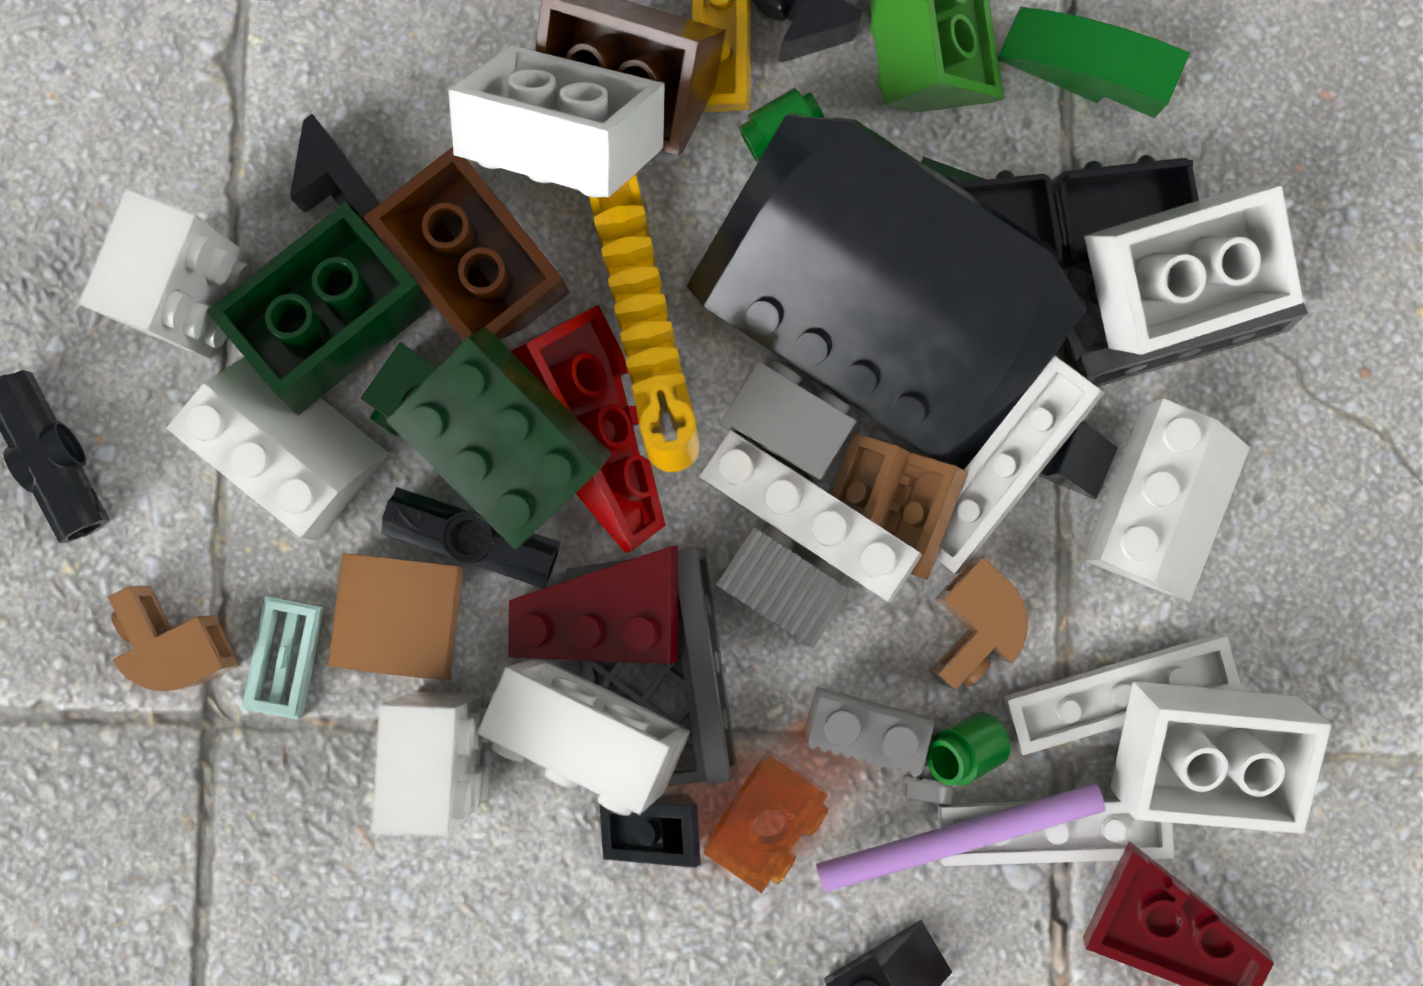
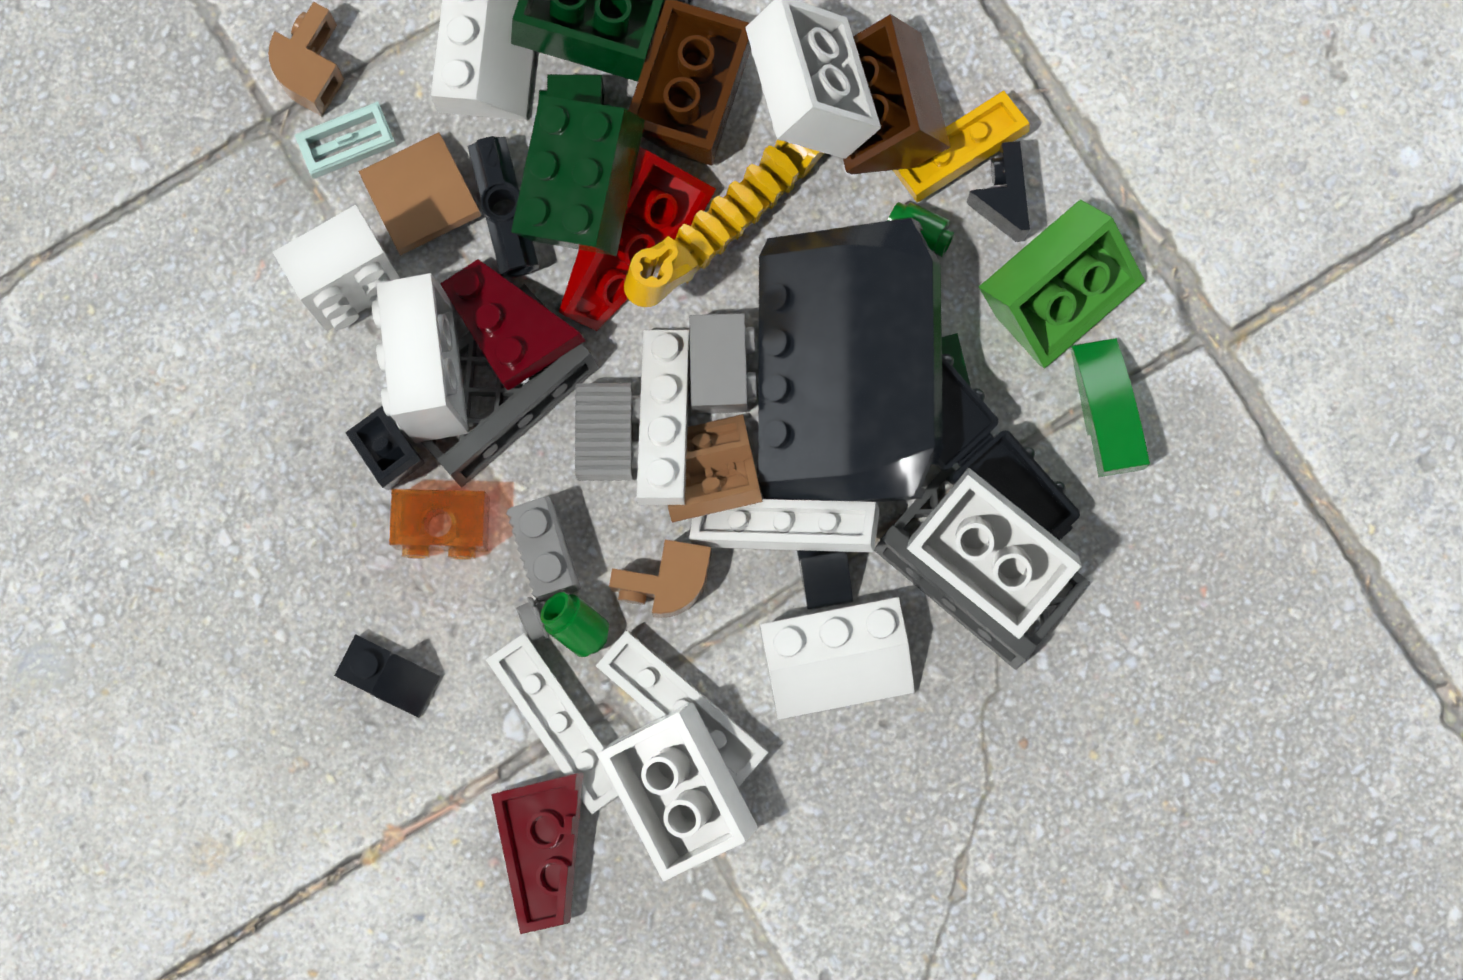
camera: 65 degrees right, 5 degrees down
lavender piece [816,783,1106,893] -> none

